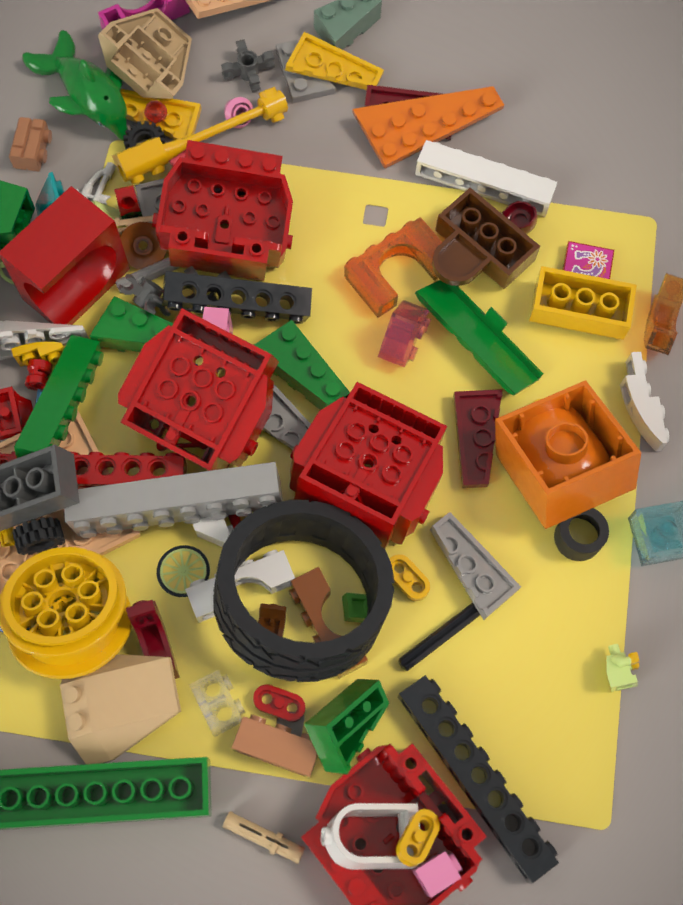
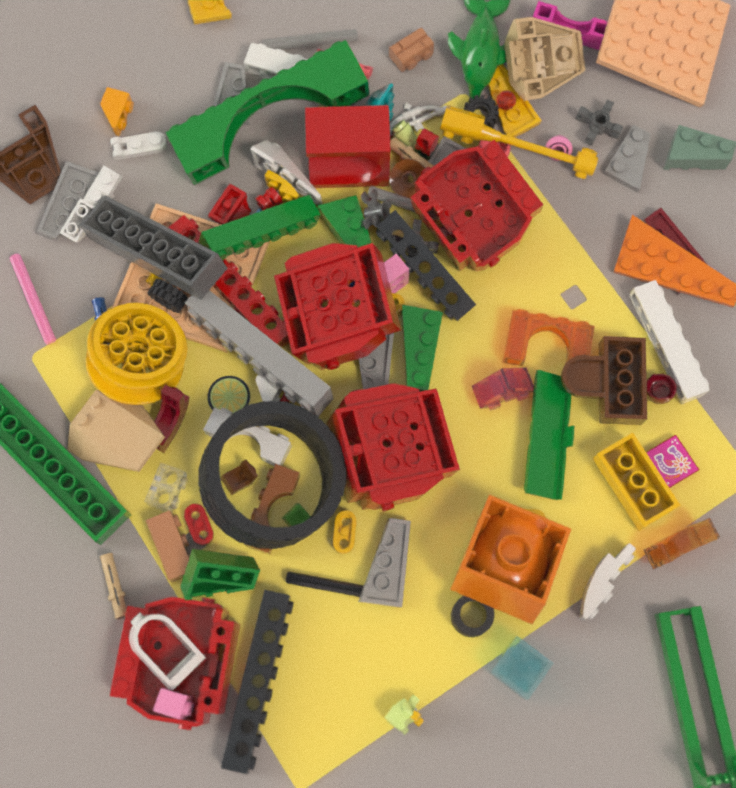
camera: 50 degrees right, 5 degrees up
yellow wing [285,32,384,90] -> none
yellow plate [396,809,440,867] -> none
dark red wing [453,389,503,488] -> none

